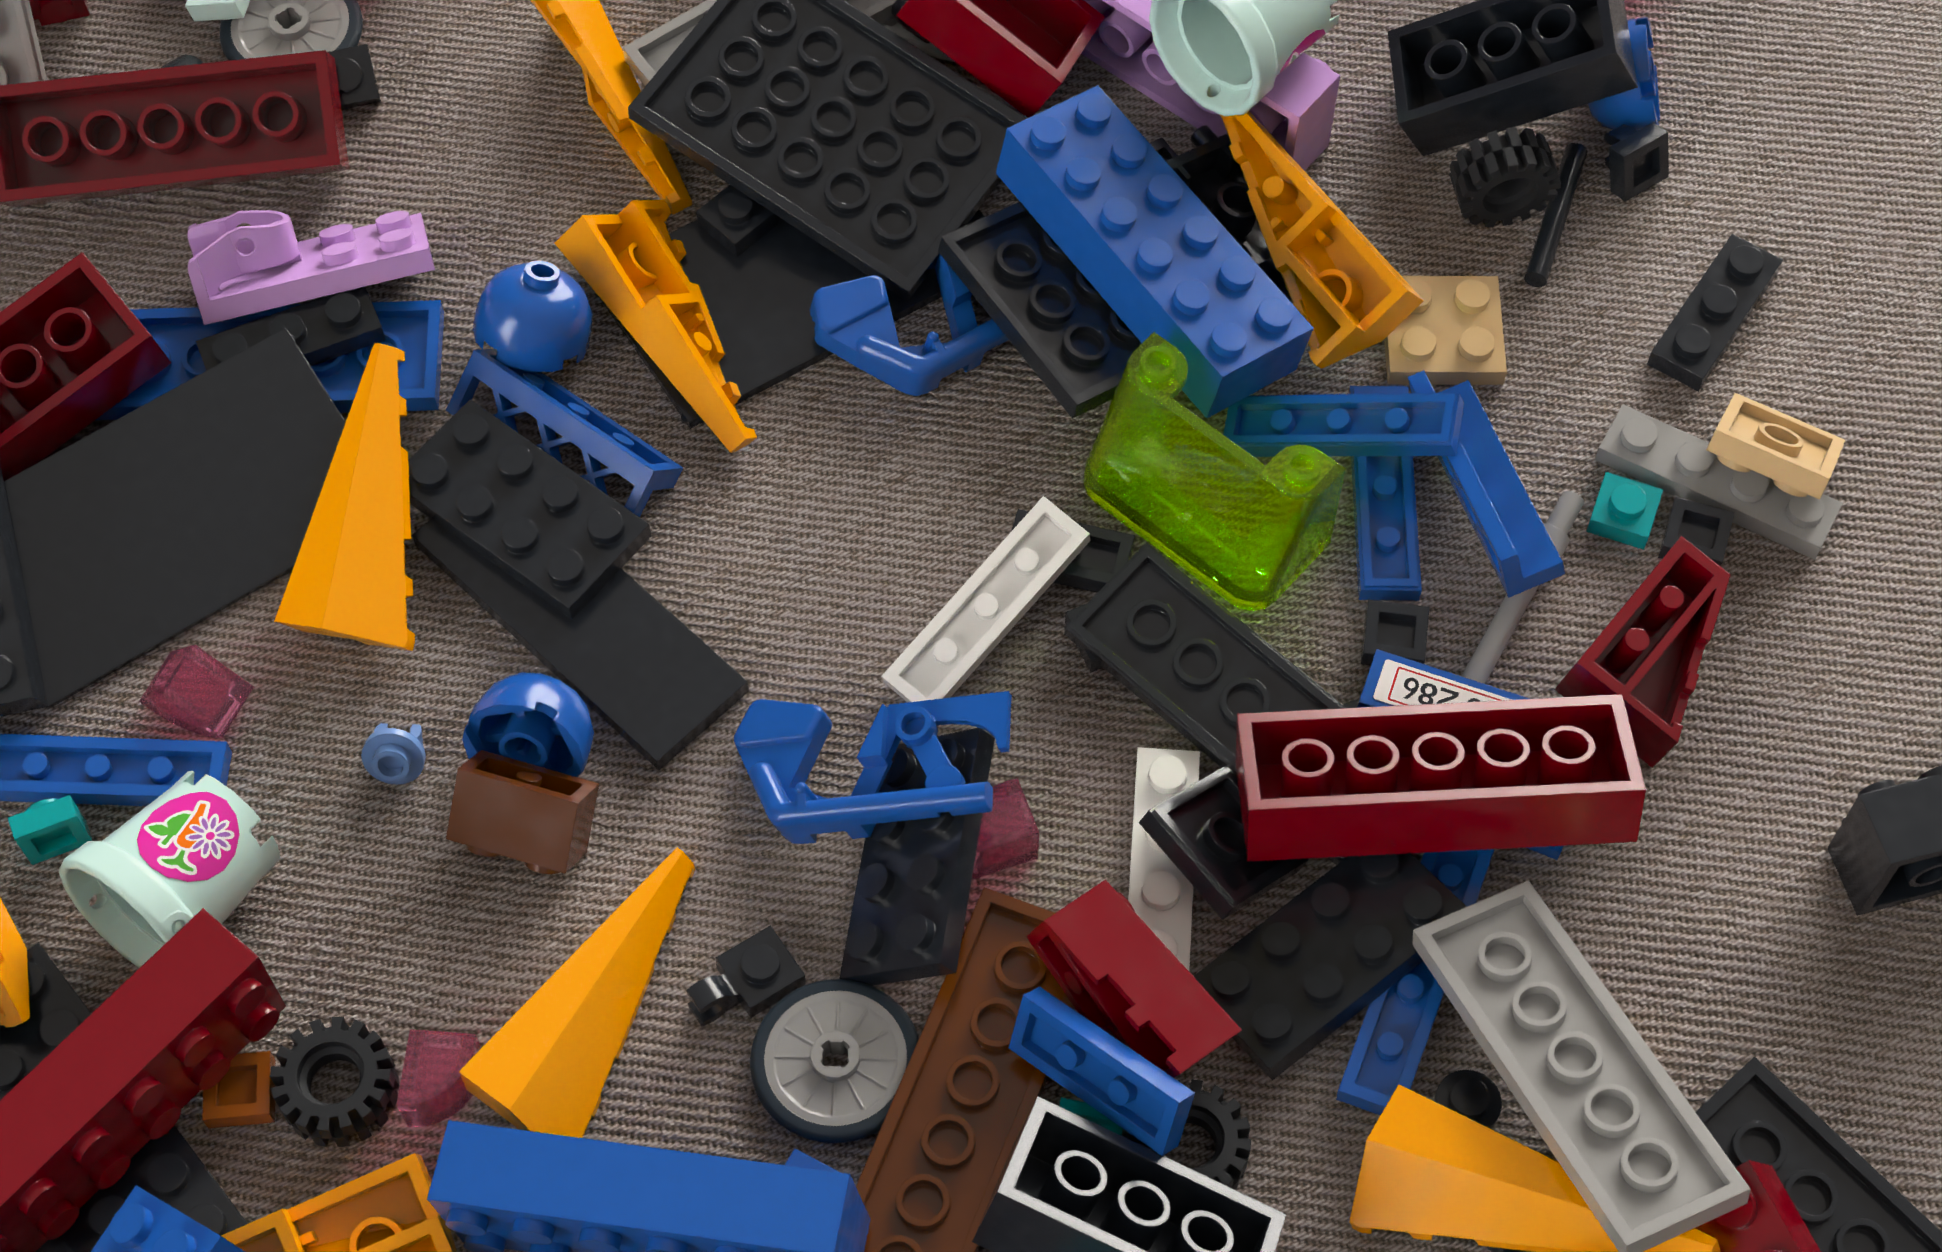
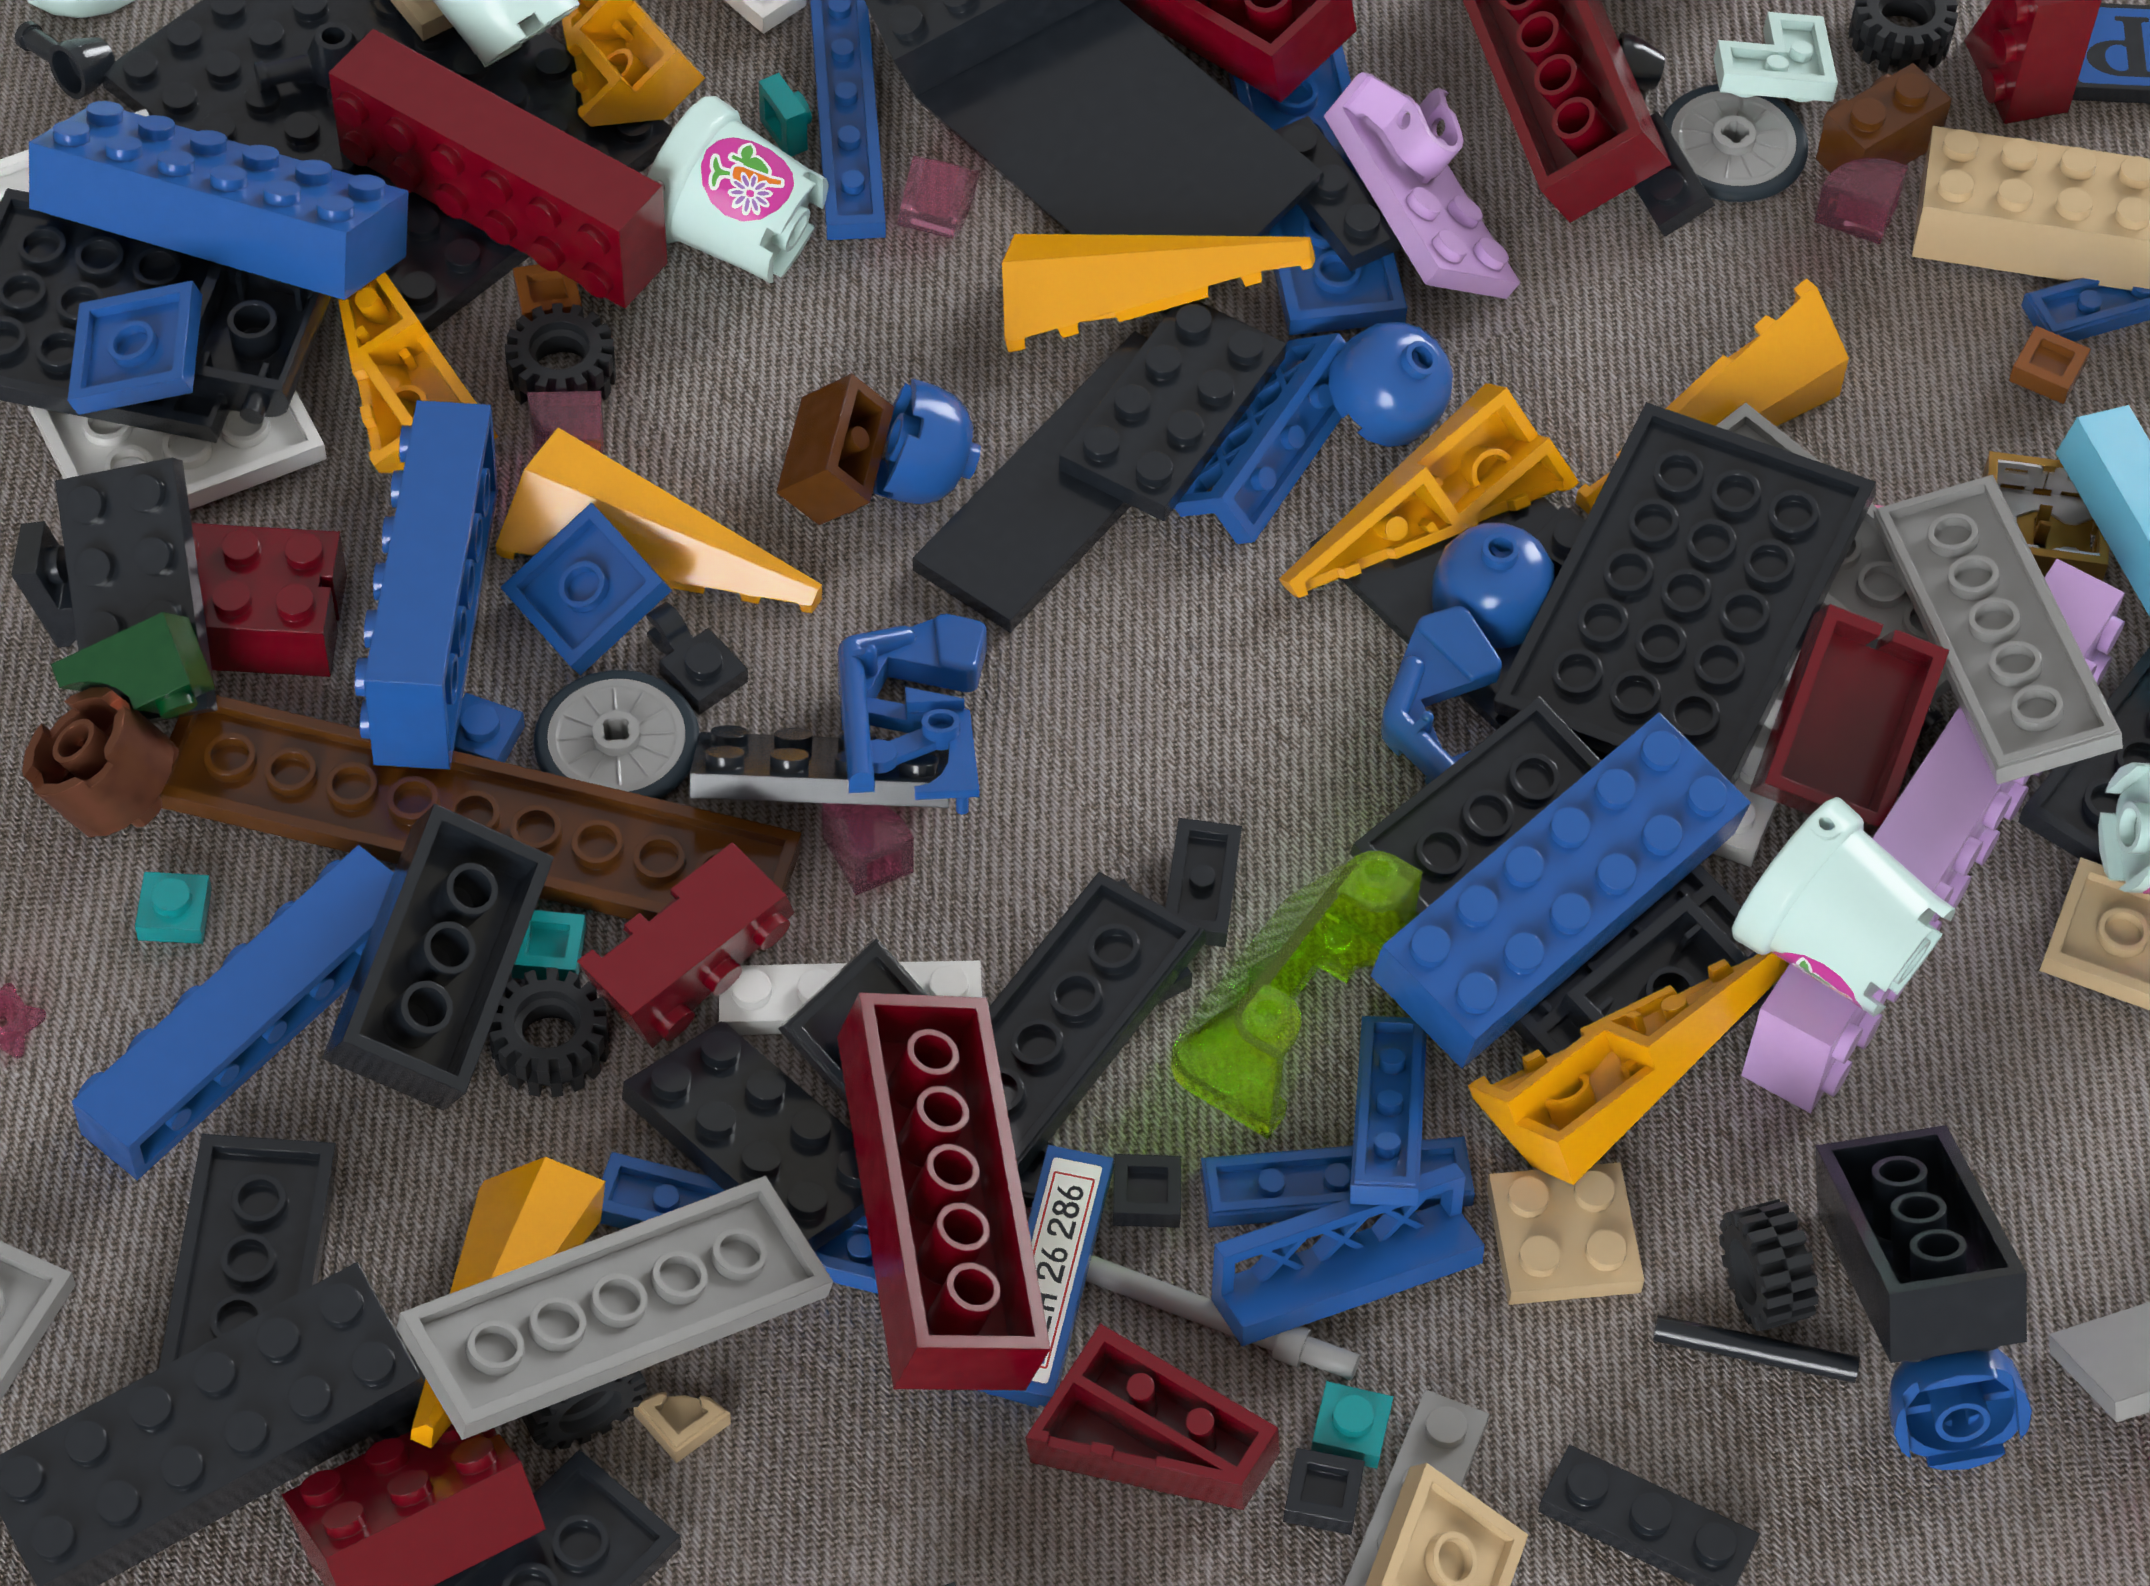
camera: 80 degrees right, 5 degrees down
medium blue plate [361,723,426,785] -> none
white plate [881,496,1090,703] -> none
blue plate [1008,986,1195,1156] -> none
black tile [1604,122,1669,201] -> none
none -> blue plate [500,502,672,676]
none -> blue cylinder [1431,523,1555,648]

